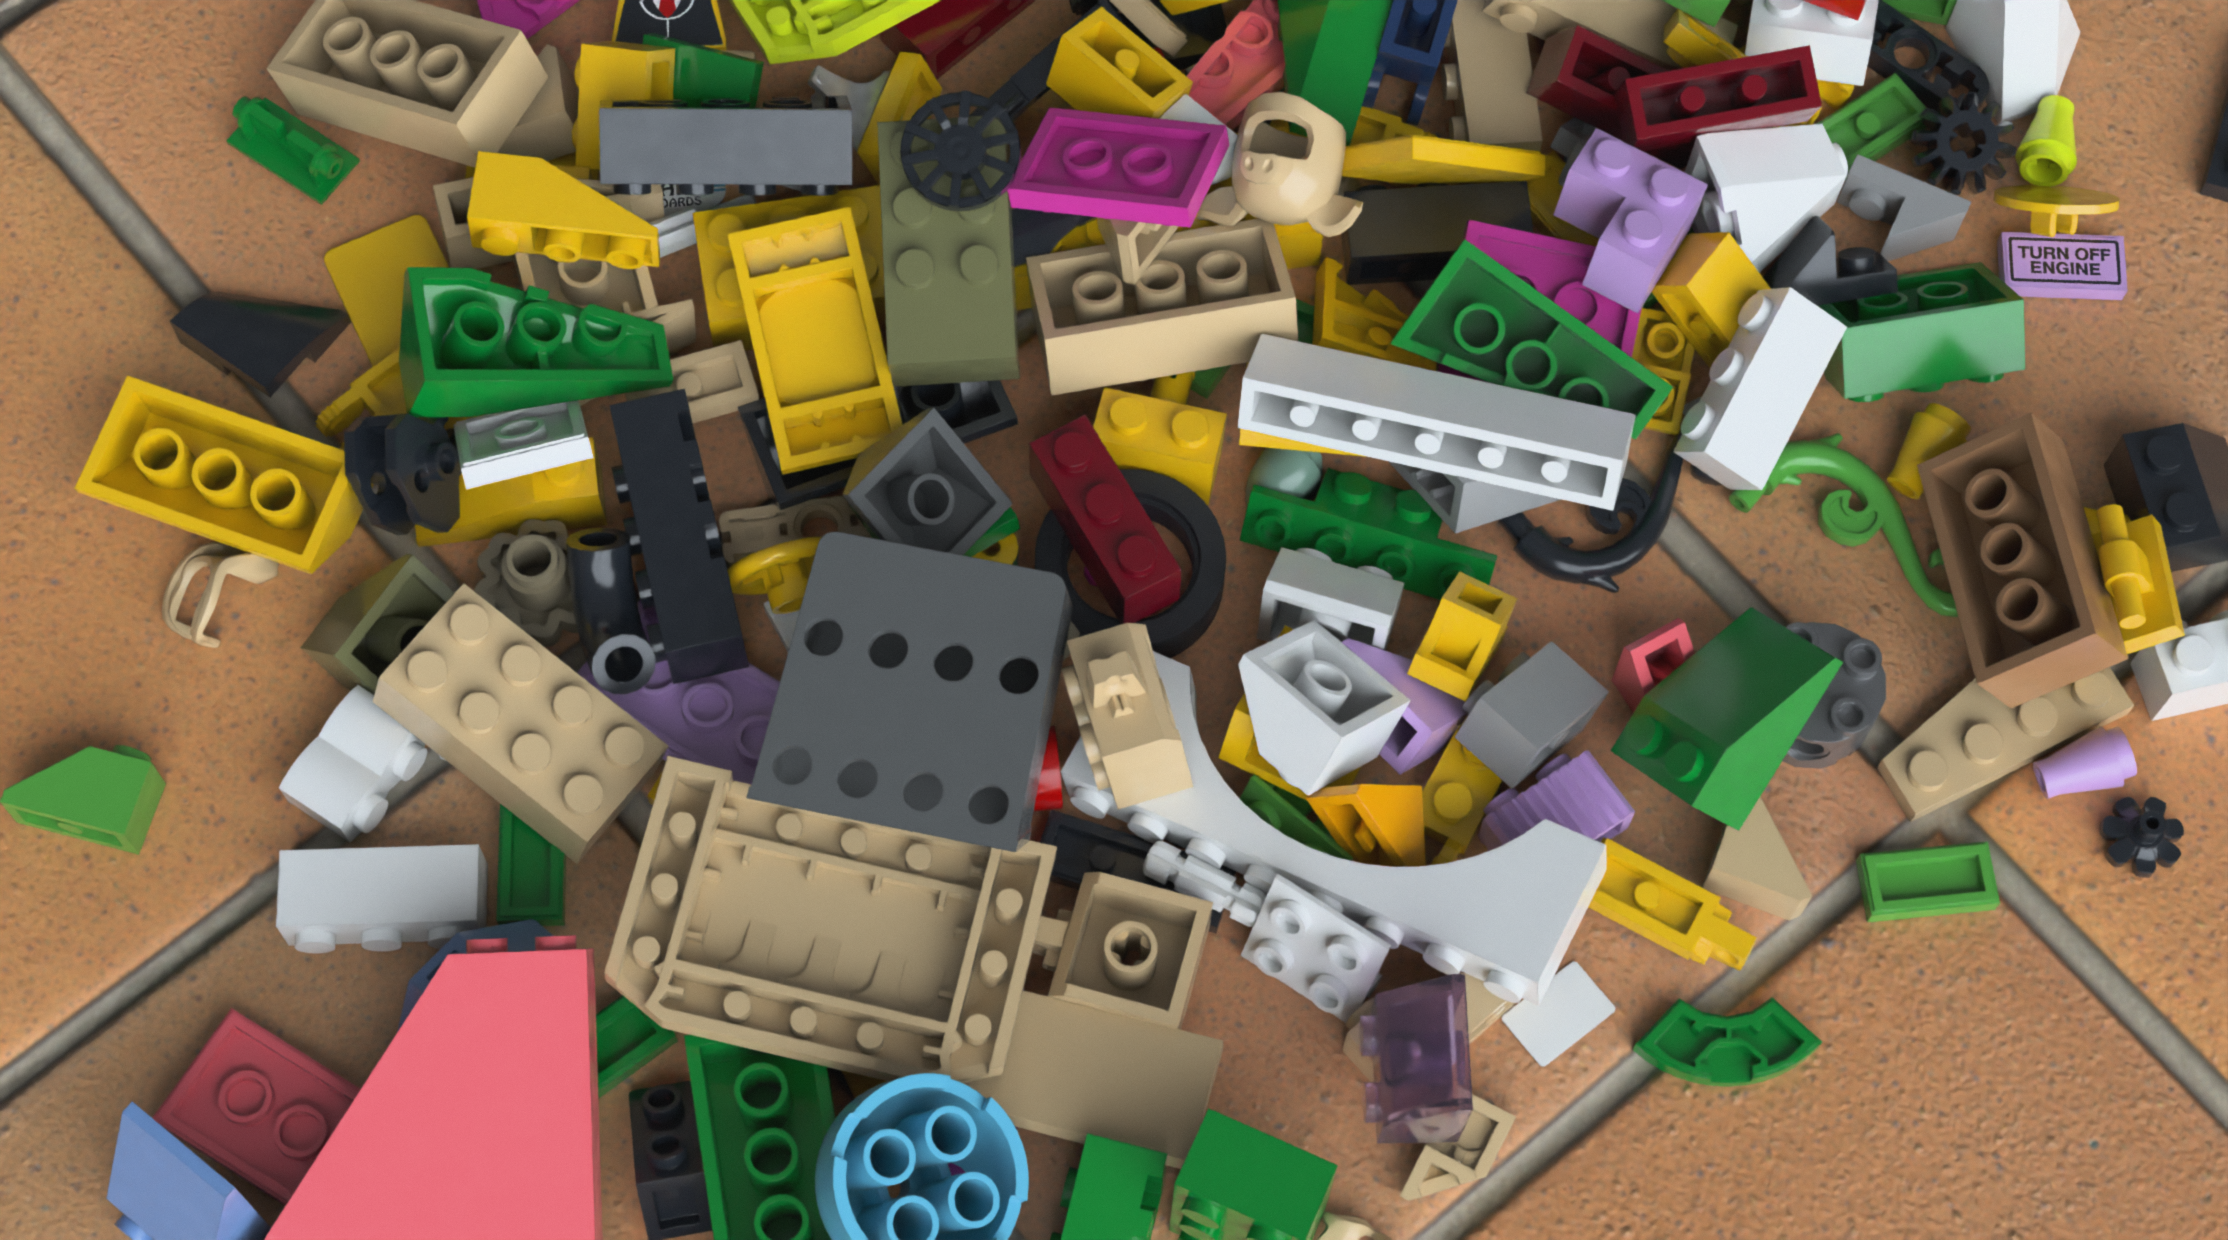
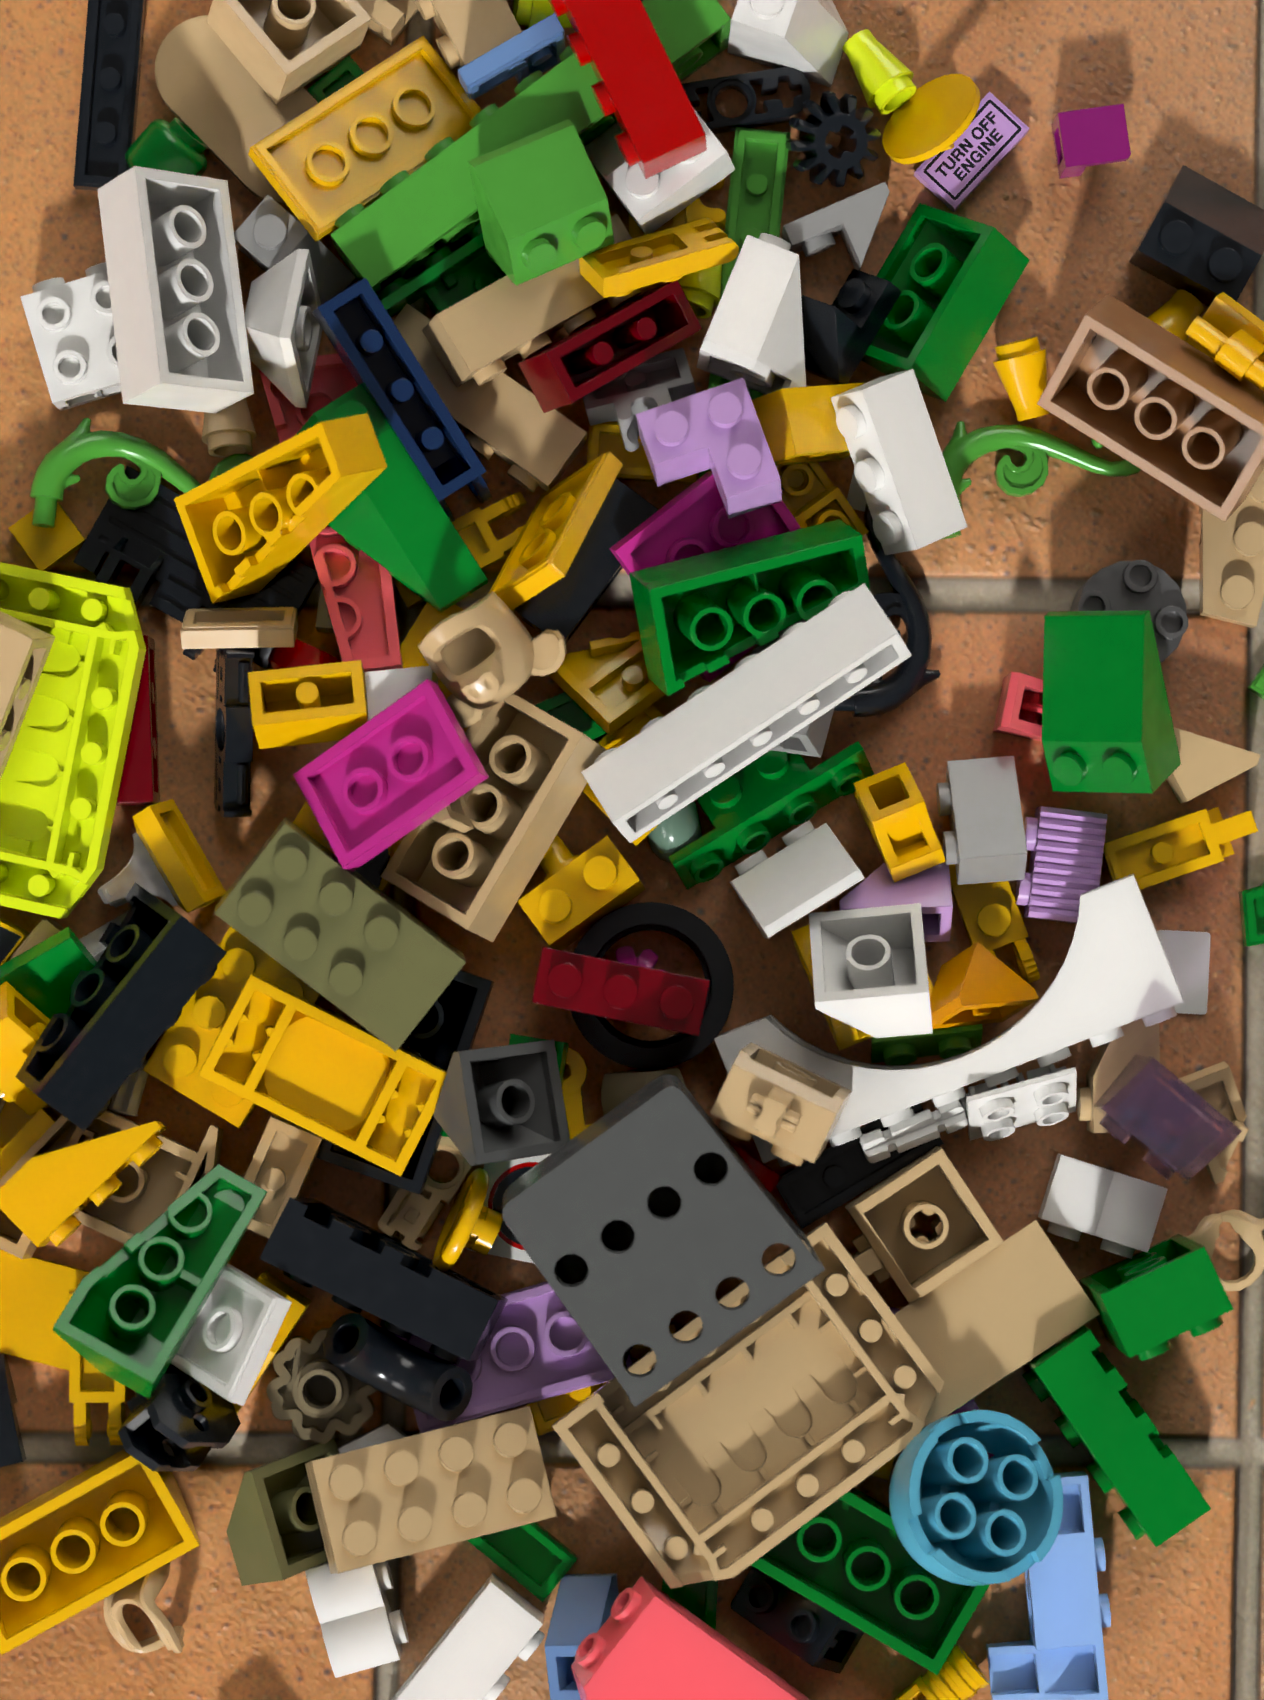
camera: 50 degrees left, 20 degrees up
black wheel [900,90,1021,211] -> none
dark red brick [1614,45,1822,151] -> none
none -> white brick [1038,1153,1168,1259]
none -> magenta panel [1051,103,1131,179]

